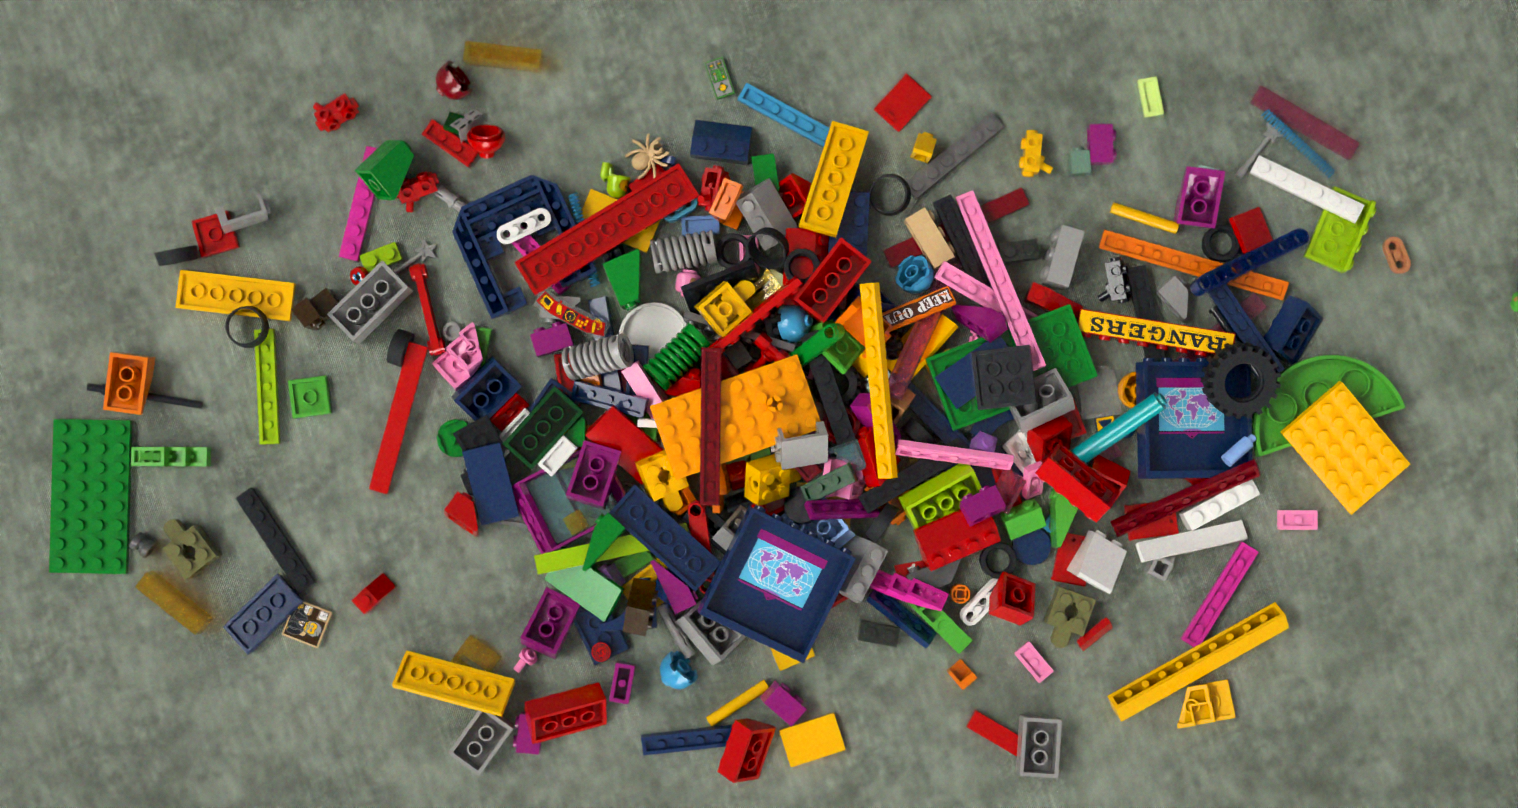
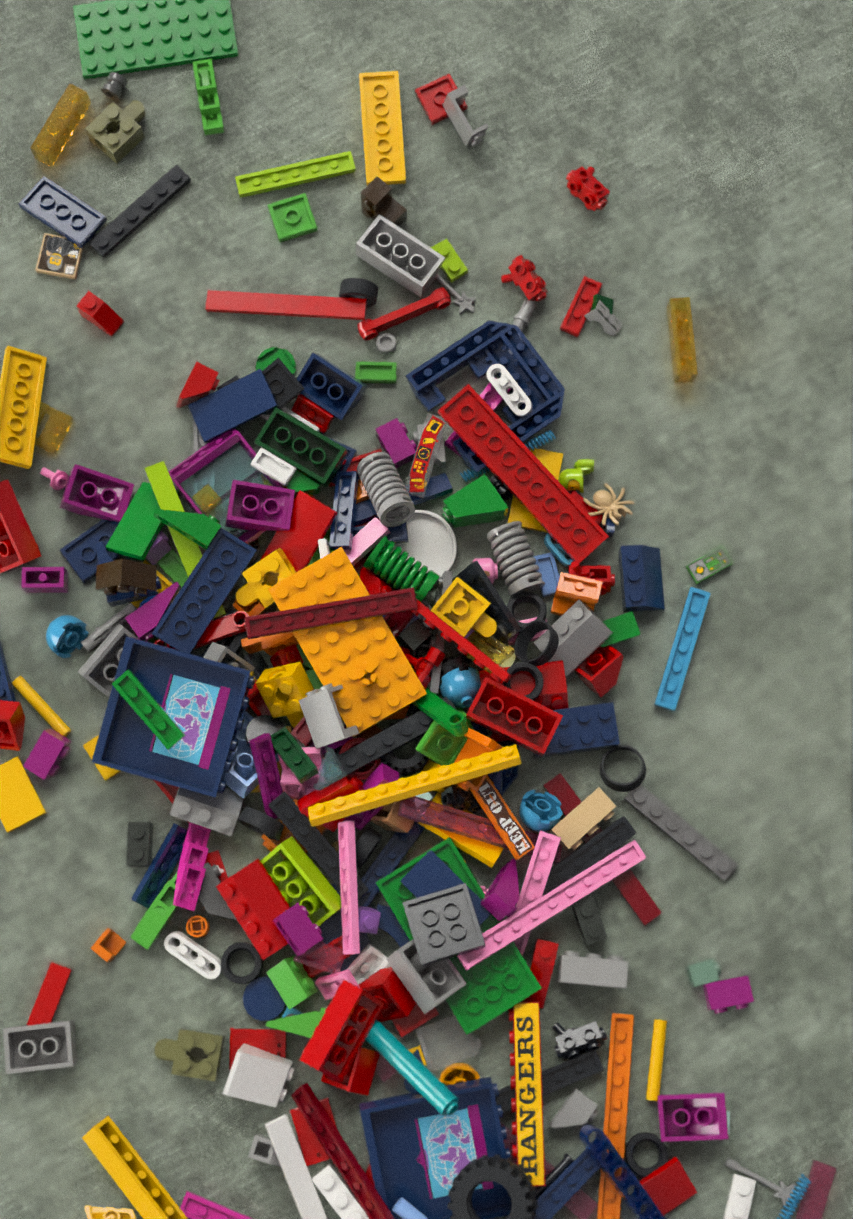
camera: 80 degrees right, 10 degrees down
black bar [87,383,203,409] -> none
orange slope [103,352,155,415] -> none
black tyre [154,245,198,266] -> none
black tyre [225,306,269,348] -> none
dark pink plate [339,146,377,262] -> none
red tile [350,266,369,285] -> none
green slope [354,140,414,200] -> none
bright pink slope [432,322,483,392] -> none
dark red cylinder [436,61,473,100] -> none
red piece [467,124,505,159] -> none
red tile [591,642,611,662] -> none
yellow plate [799,121,869,238] -> none
red container [873,73,932,133] -> none
yellow slope [910,132,937,164] -> none
red slope [989,572,1036,626] -> none
bright pink plate [1014,641,1053,683] -> none
yellow brick [1019,130,1053,177] -> none
red tile [1077,617,1113,651] -> none
yellowish green tile [1137,76,1164,118] -> none
none -> green plate [112,669,186,750]

